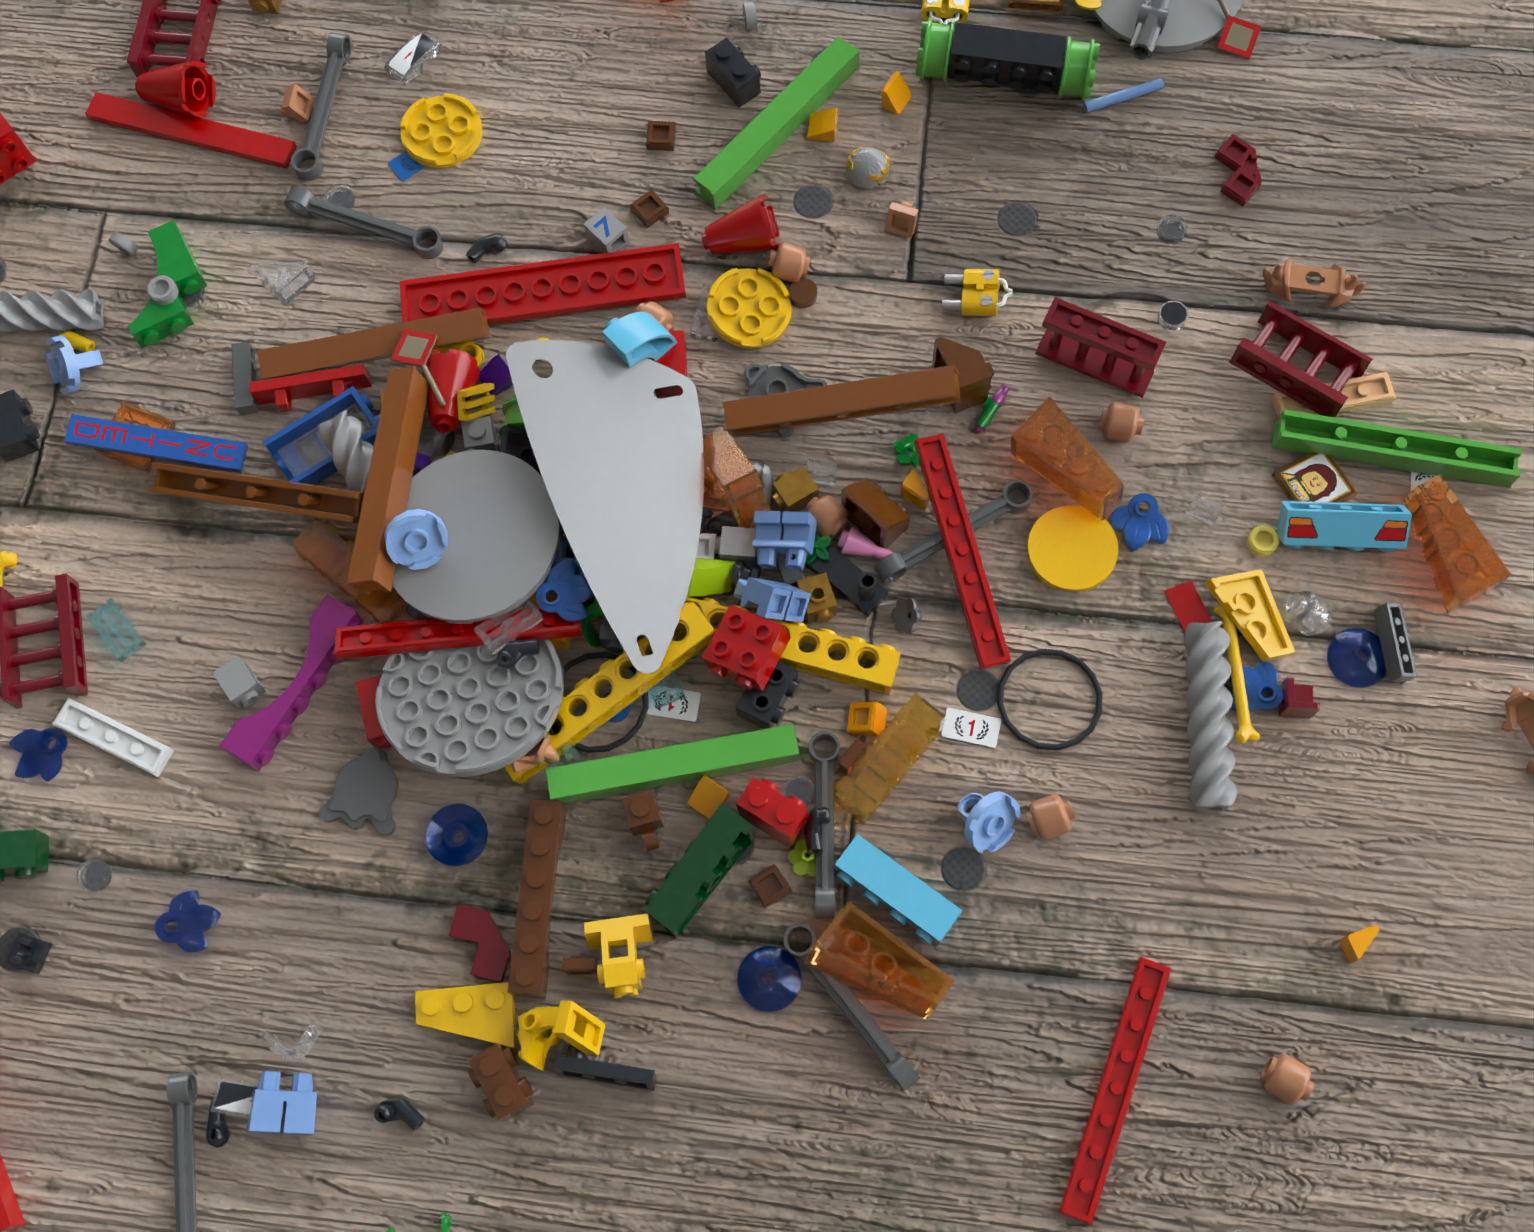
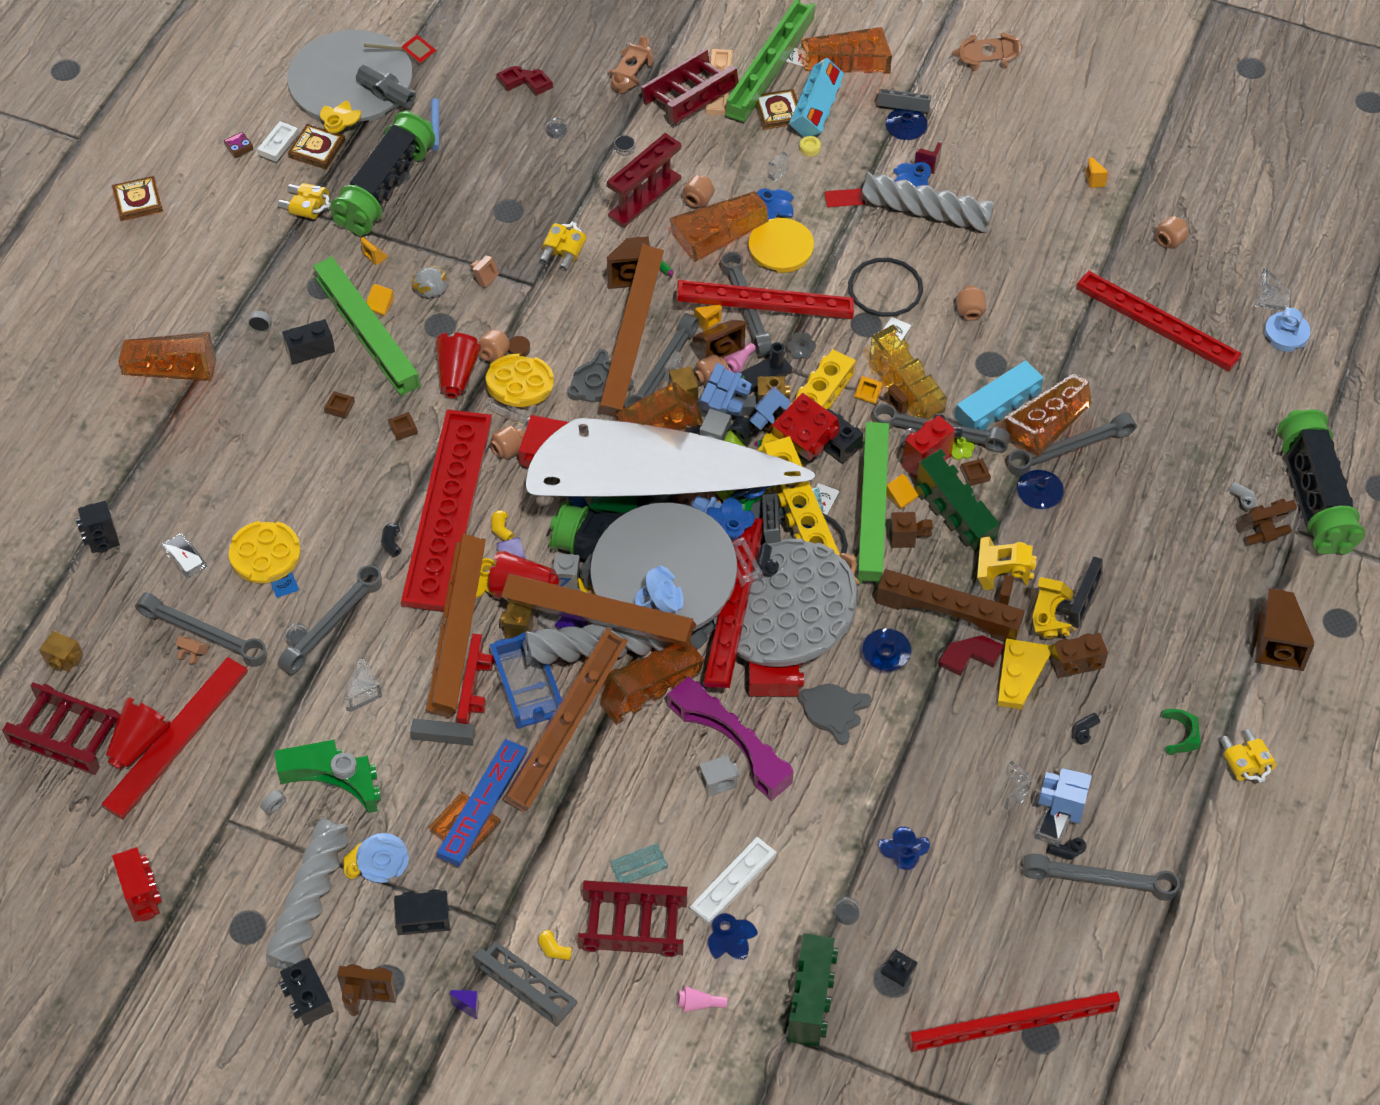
camera: 80 degrees left, 15 degrees down
piece [390,329,446,406] -> none
yellow tile [457,383,495,421] -> none
light grey brick [583,207,630,253] -> none
medium azure brick [602,312,678,367] -> none
green plant [894,433,920,467] -> none
light blue tile [958,791,1021,853] -> none
yellow wing [1205,569,1295,662] -> none
yellow piece [1214,605,1260,744] -> none
clear head [1284,591,1332,636] -> none
none -> dark grey piece [624,313,699,421]
none -> dark grey piece [763,493,781,543]

